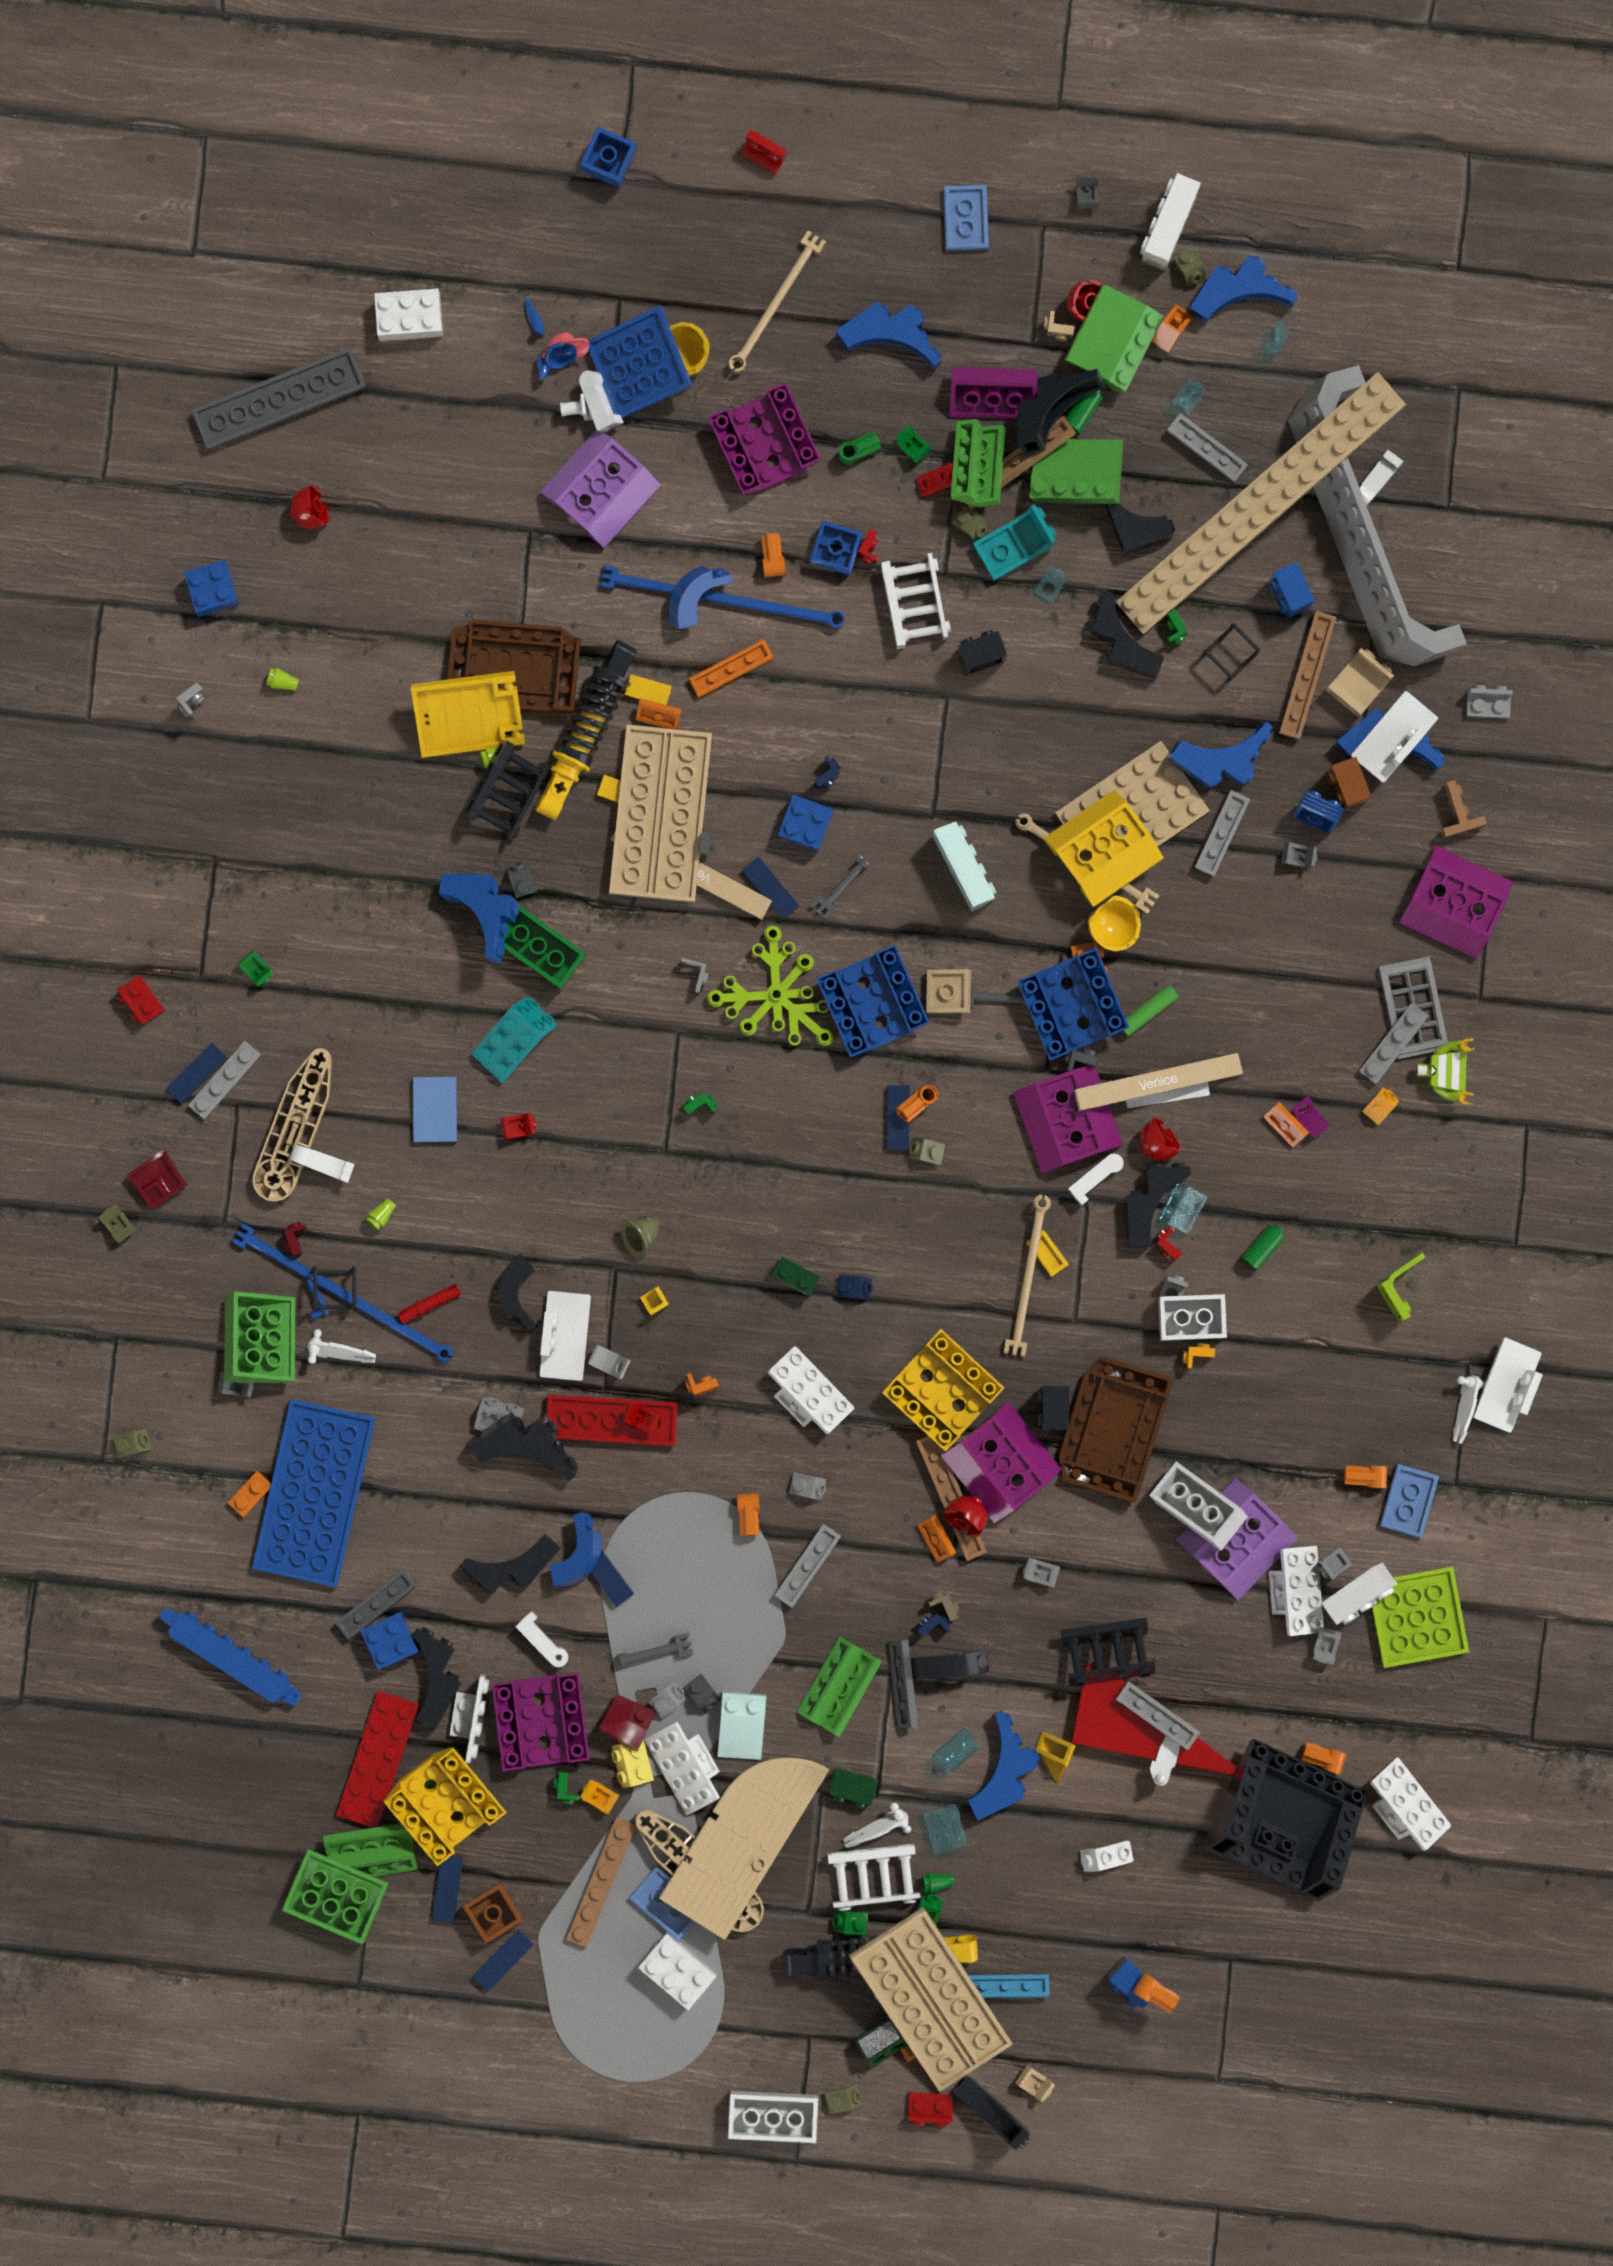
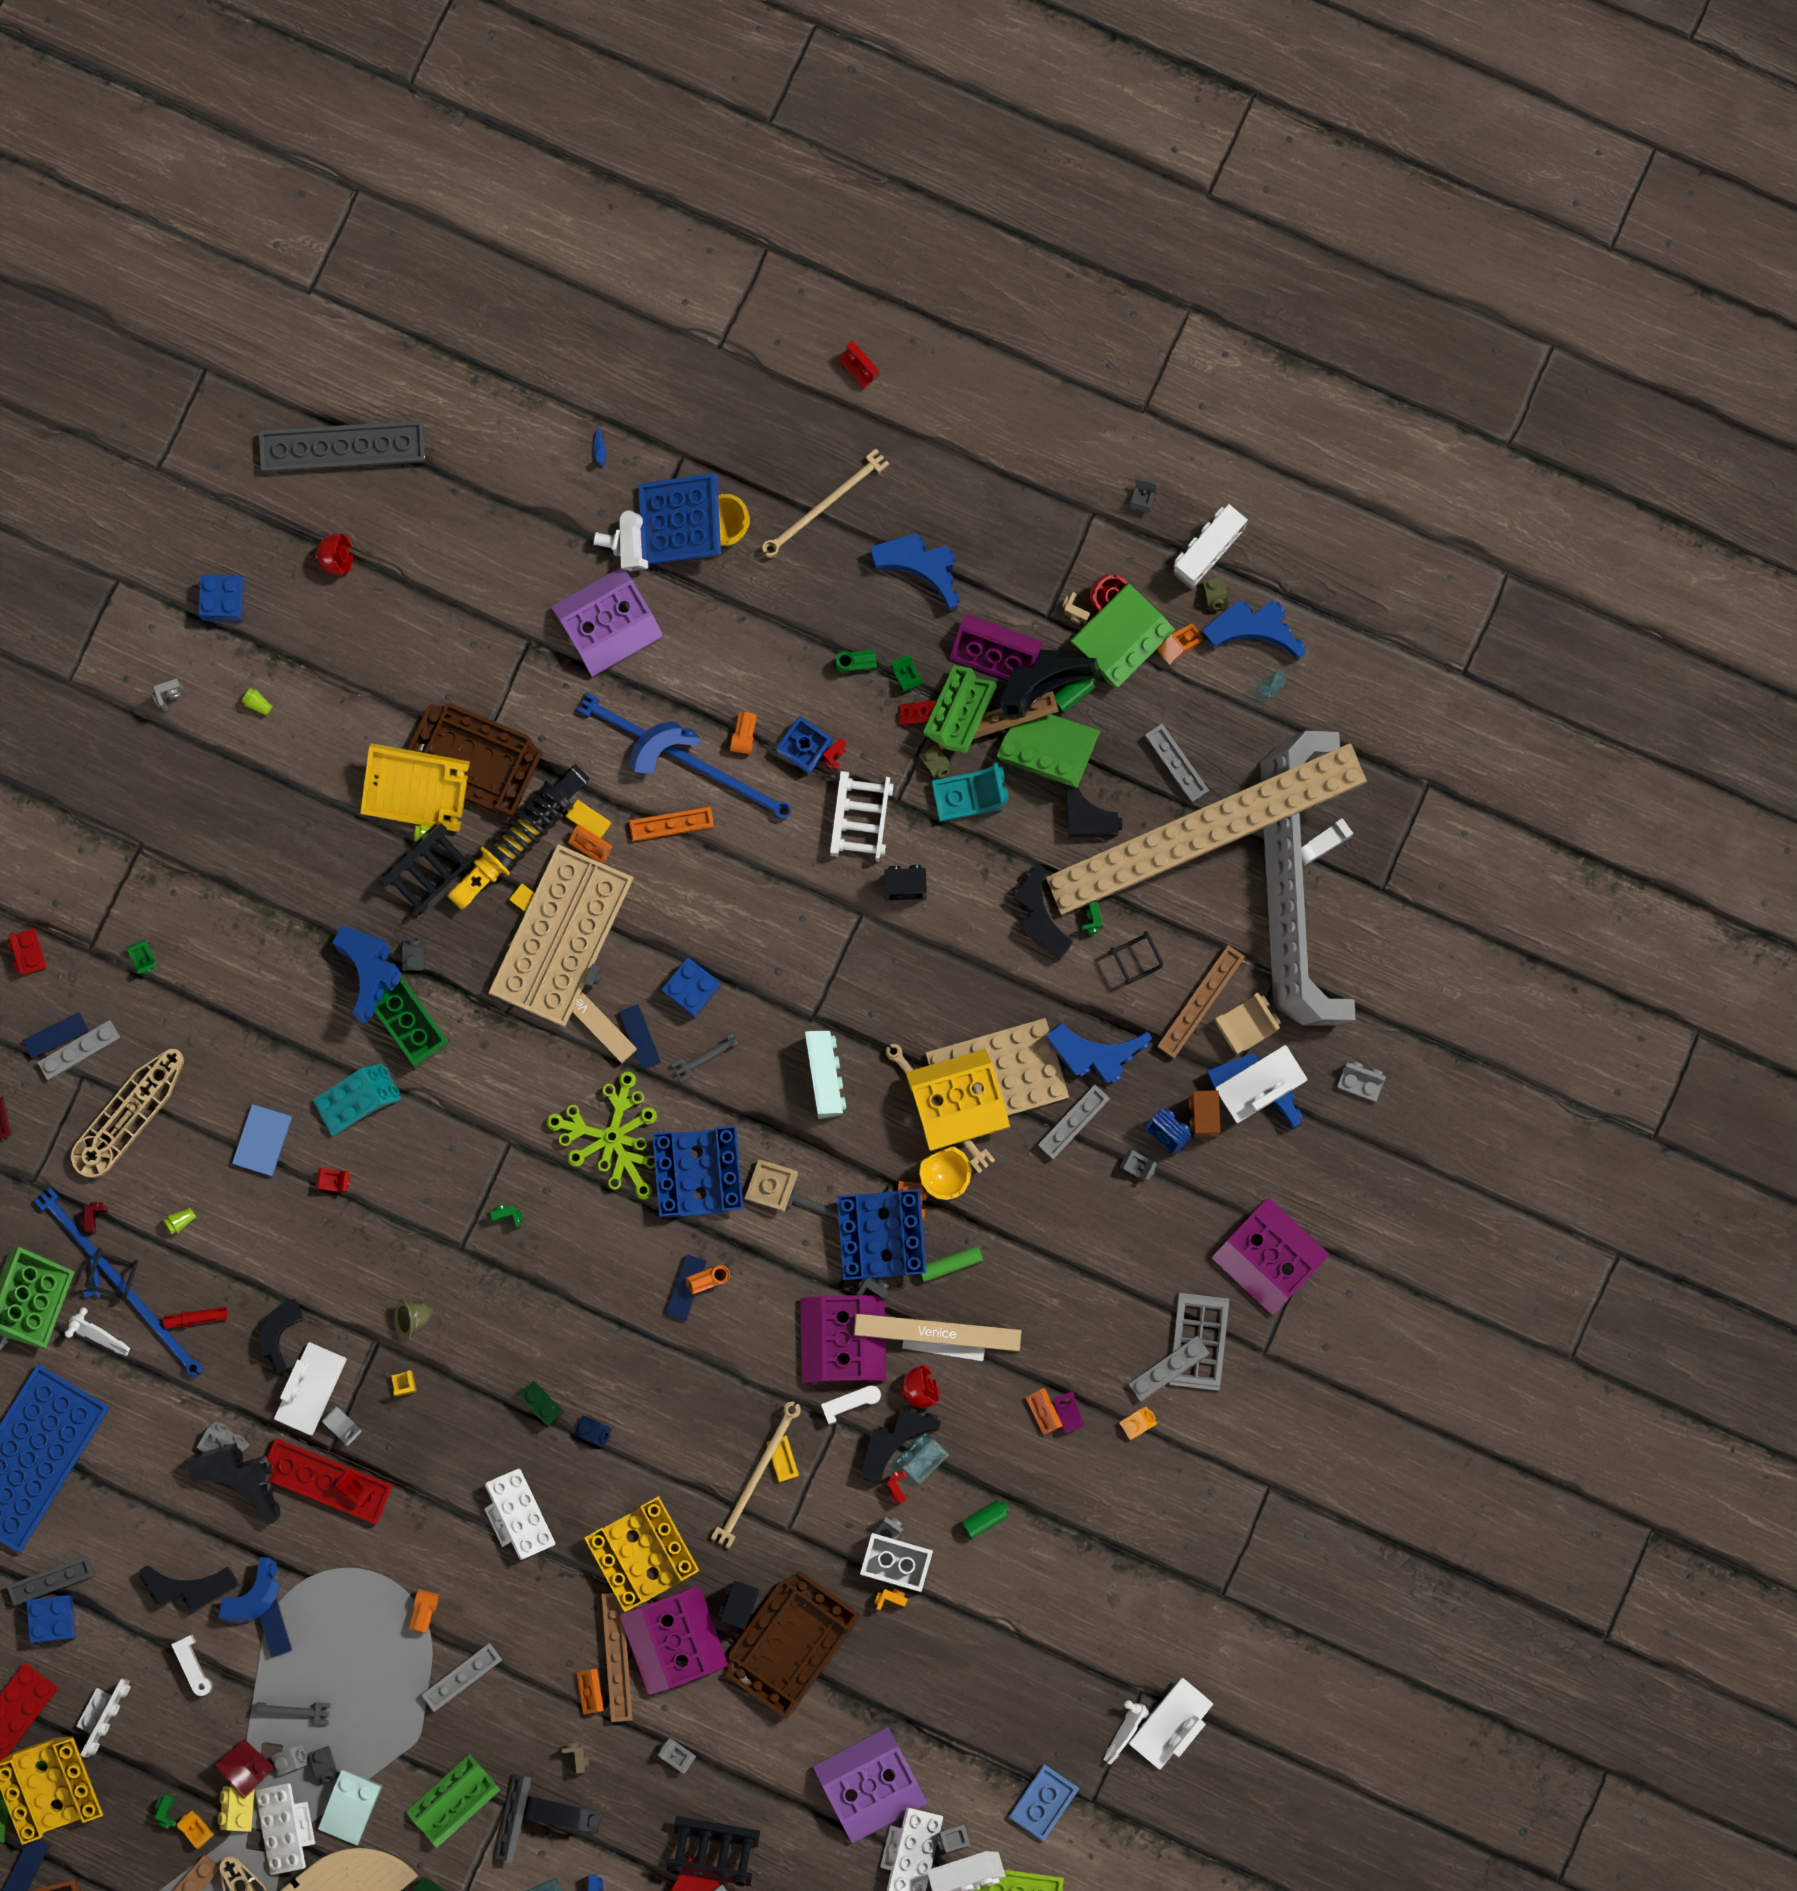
camera: 20 degrees right, 5 degrees down
white leg [289,1144,354,1183] -> none
white brick [374,289,443,341] -> none
black arch [413,1626,462,1729] -> none
magenta slope [492,1673,590,1771] -> none
blue hair [536,332,589,381] -> none
blue brick [580,126,637,188] -> none
light grey bracket [681,958,709,994] -> none
orange bracket [685,1373,720,1397] -> none
magenta slope [708,382,821,495] -> none
light grey bracket [789,1472,826,1500] -> none
dark blue bracket [814,756,841,790] -> none
olive bracket [909,1137,946,1165] -> none
dark blue bracket [917,1613,951,1637] -> none
red cylinder [943,1496,988,1538] -> none
medium blue tile [944,185,989,251] -> none
clear light blue bracket [1034,566,1067,604] -> none
white brick [1149,1462,1248,1550] -> none
clear light blue bracket [1170,378,1207,417] -> none
blue brick [1268,562,1315,618] -> none
orange piece [1344,1465,1388,1488] -> none
lime piece [1376,1252,1425,1322] -> none
lime torso [1417,1038,1475,1105] -> none
medium nougat bracket [1441,780,1487,839] -> none

